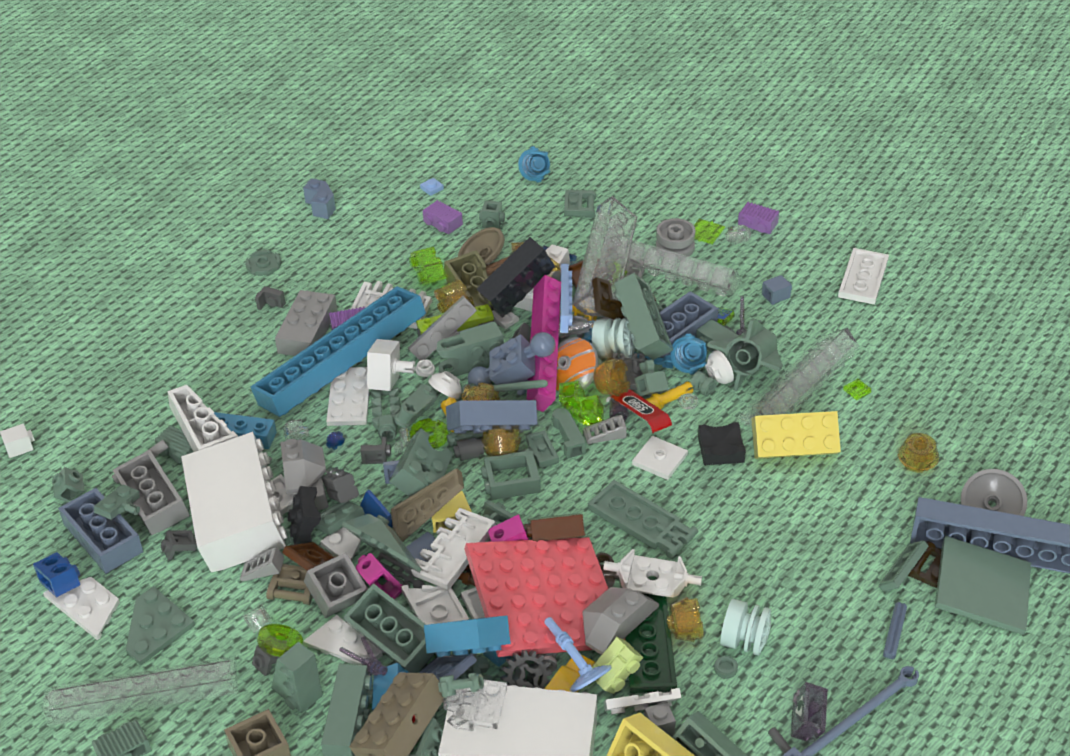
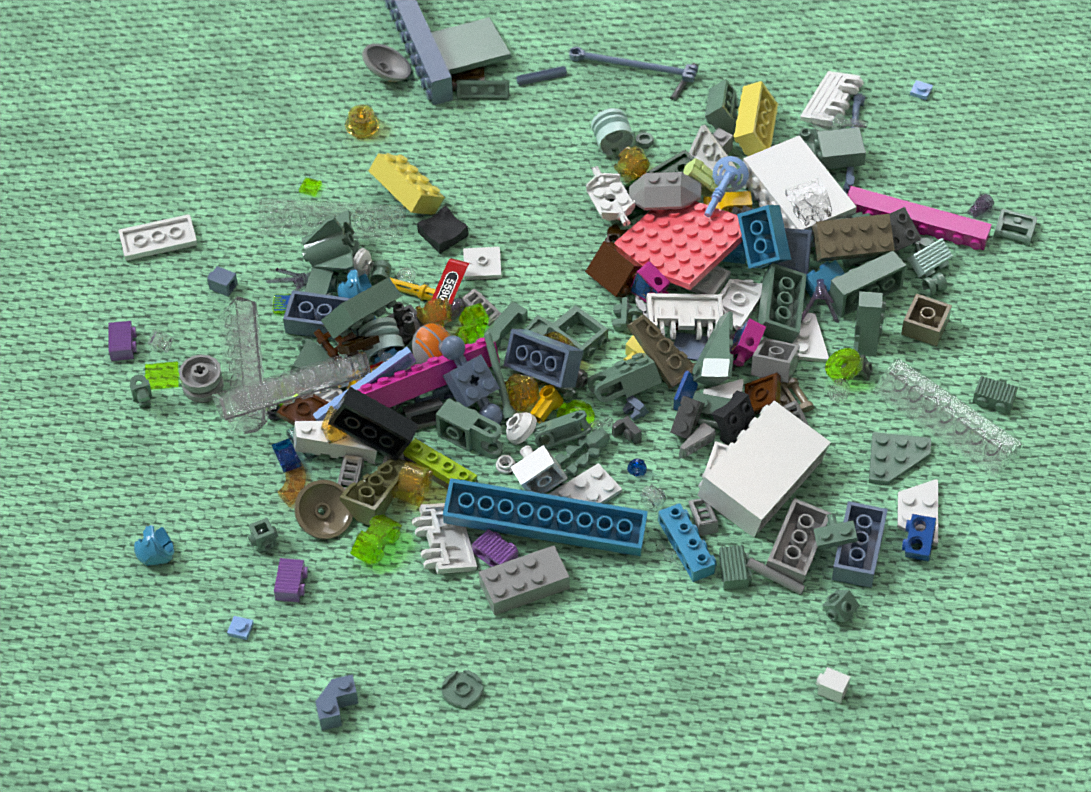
camera: 125 degrees left, 10 degrees up
dark grey bracket [161,530,197,560] -> none
white wedge [167,385,238,452] -> none
dark grey bracket [255,286,286,310] -> none
light grey wedge [280,439,326,494] -> none
light grey plate [408,296,477,361] -> none
sand green bar [438,673,484,697] -> none
sand green plate [564,190,596,218] -> none
sand green hinge [588,480,698,559] -> none
sand green brick [634,359,669,397] -> none
brick [791,682,828,742] -> none
none -> sand green hips [130,375,152,408]

